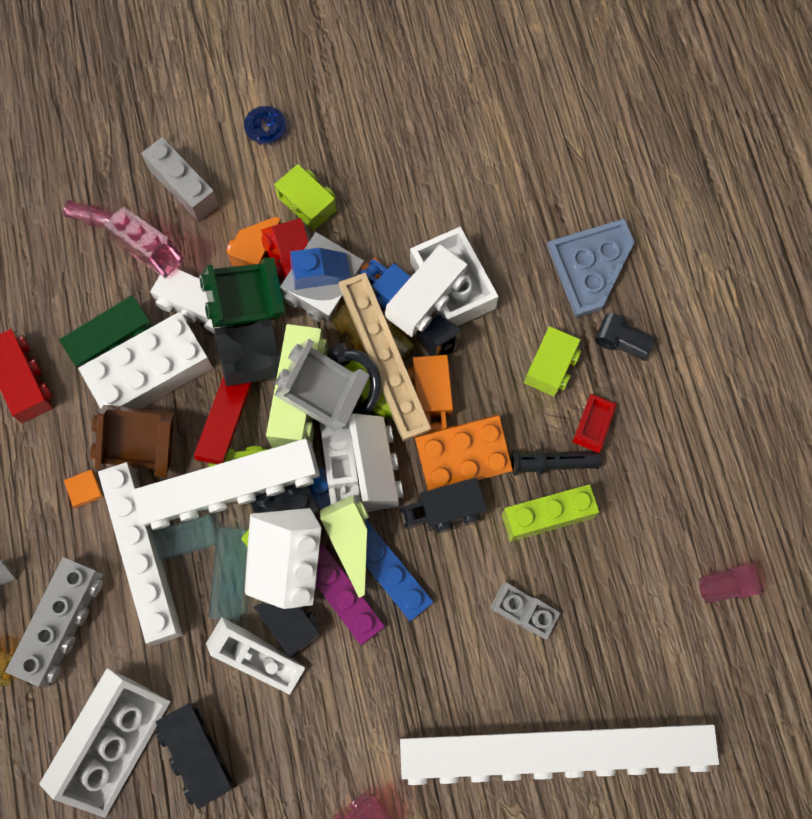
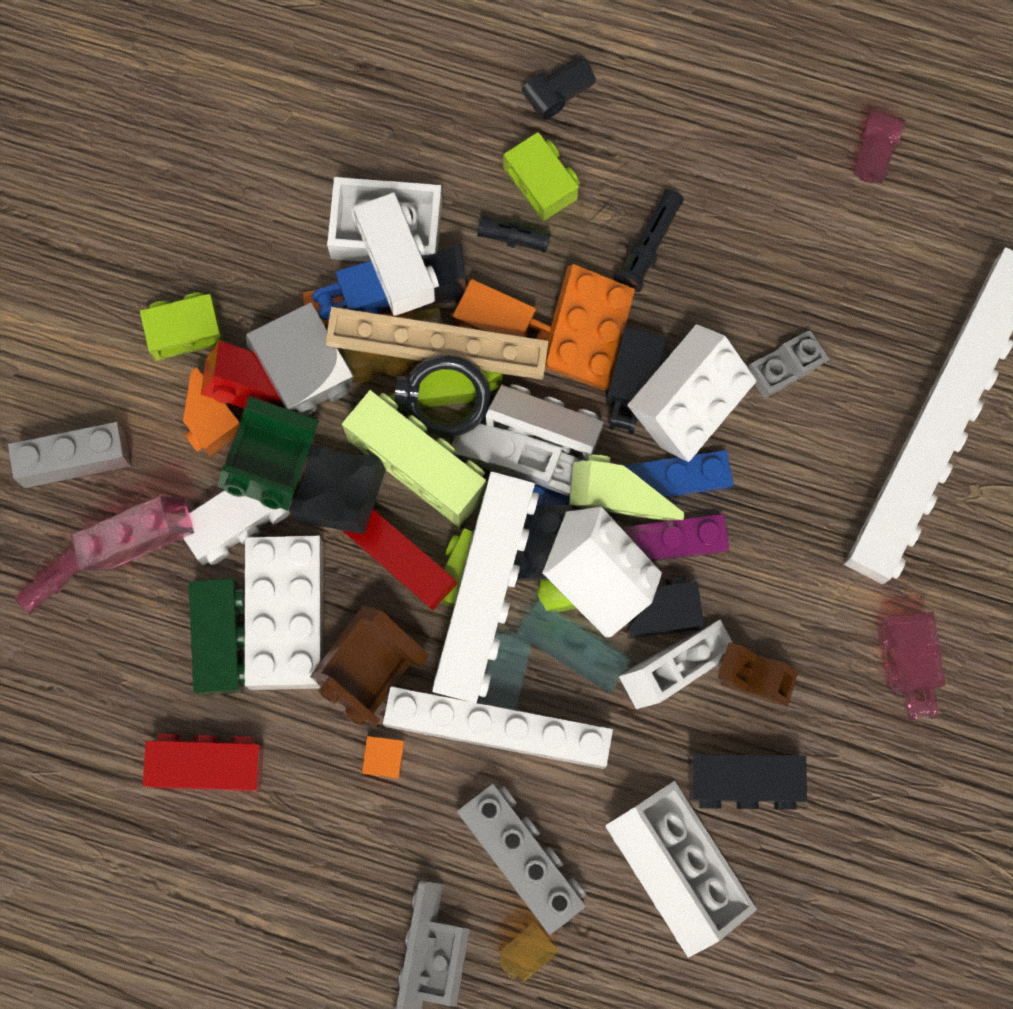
camera: 60 degrees left, 5 degrees up
clear blue gear [244,106,286,146] -> none
light grey panel [274,339,370,431] -> none
blue slope [290,247,351,290] -> none
lime brick [501,484,599,542] -> none
sand blue plate [547,219,634,318] -> none
red tile [572,393,617,453] -> none
none -> black pin [477,215,551,253]
none -> white brick [628,324,757,462]
none -> reddish brown brick [718,643,798,707]

